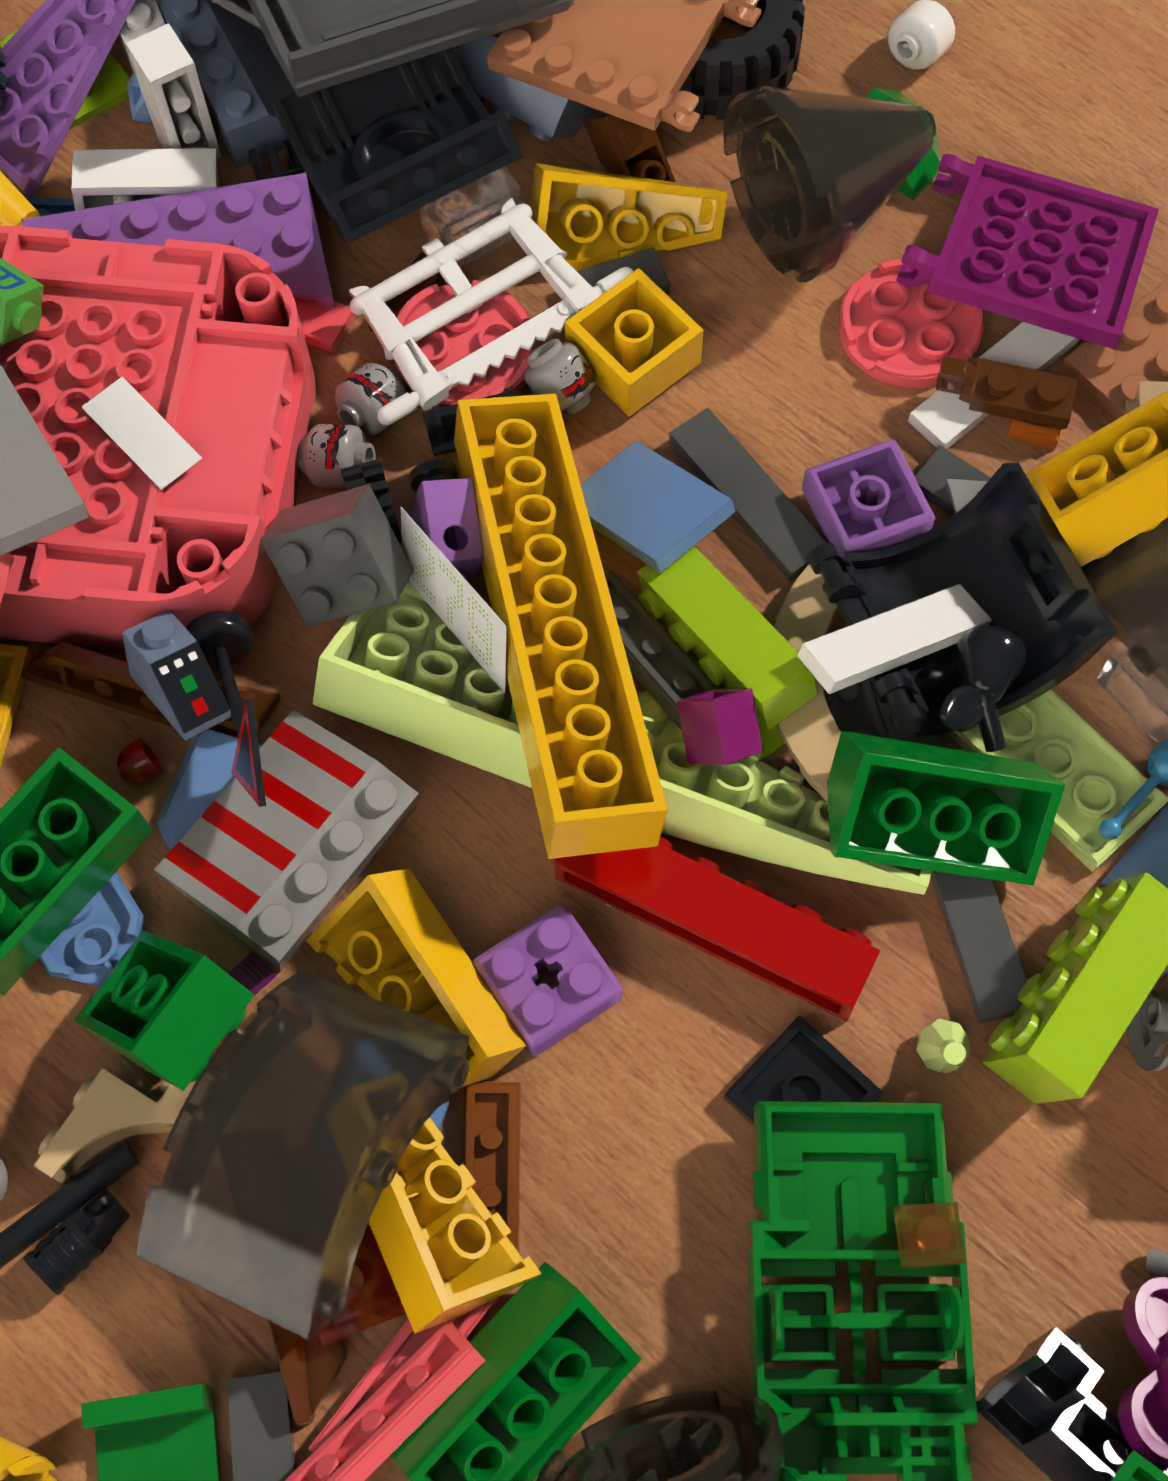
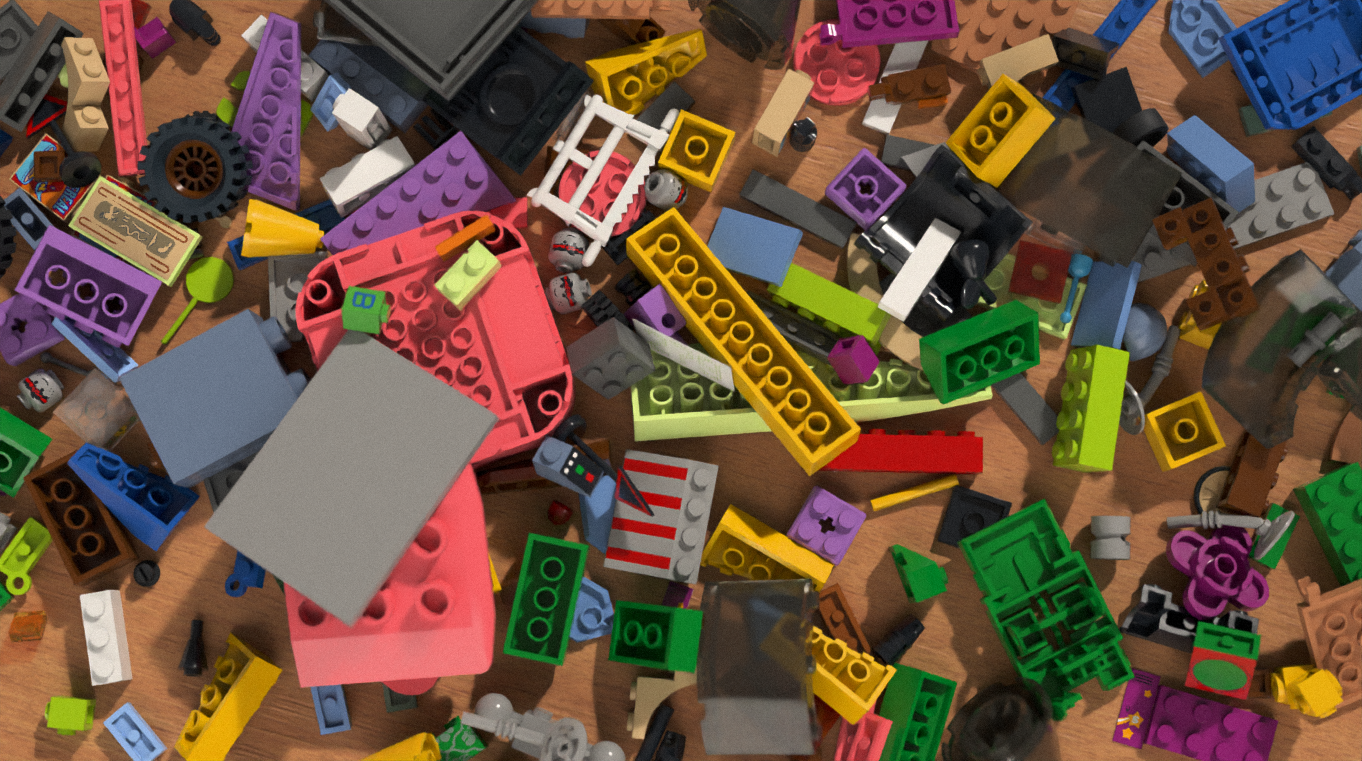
camera: 30 degrees left, 15 degrees up
white sticker [82,377,202,490] -> none
clear orange plate [894,1202,965,1269] -> none
yellowish green rock [916,1018,970,1073] -> none
none -> orange tile [435,215,496,262]
none -> yellowish green brick [435,240,502,311]
none -> tan brick [752,69,815,157]
none -> black hinge [789,117,817,152]
none -> yellow bar [870,474,959,511]
none -> black hinge [872,614,925,667]
none -> green slope [889,544,949,603]
none -> clear red piece [1008,240,1072,304]
none -> light grey wheel [1090,516,1131,560]

